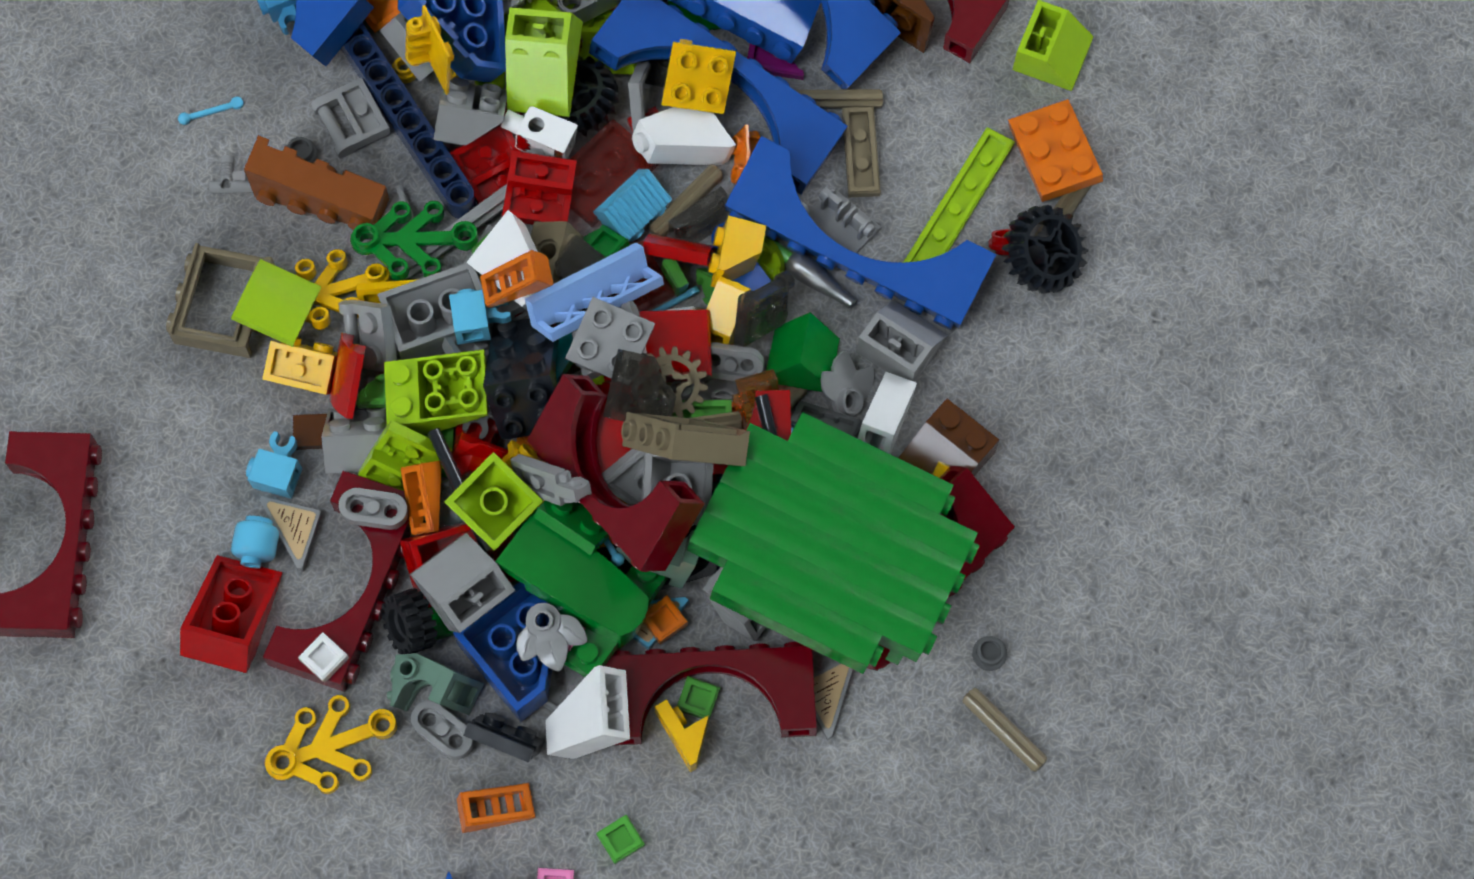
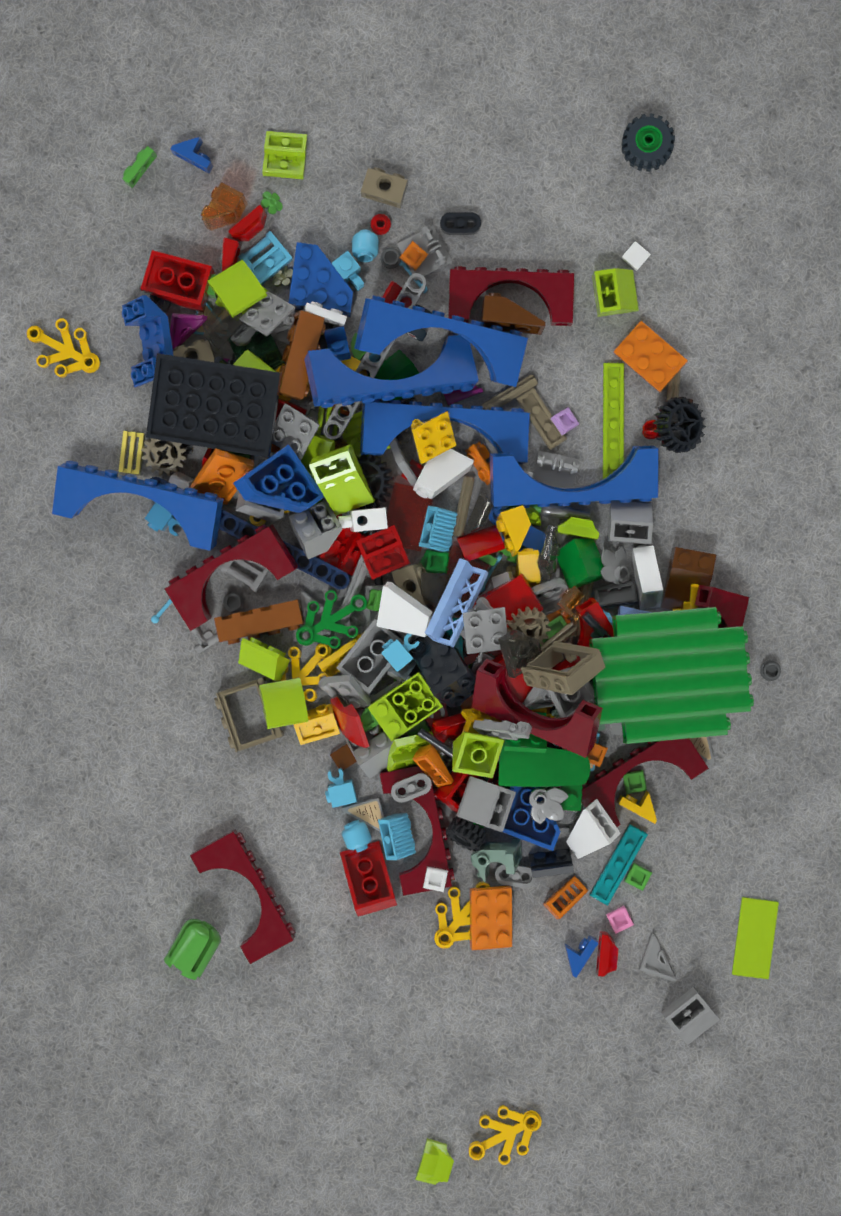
camera: 35 degrees left, 20 degrees up
yellow hinge [405,5,454,95] -> none
orange slope [480,250,553,308] -> none
dark tan axle [962,688,1047,772] -> none
none -> dark red arch [164,524,298,631]
none -> lime slope [238,637,290,682]
none -> medium azure brick [378,813,416,860]
none -> orange plate [470,885,512,951]
none -> lavender tile [551,407,579,435]
none -> lime slope [556,517,599,540]
none -> teal tile [589,824,648,906]
none -> white tile [621,241,651,271]

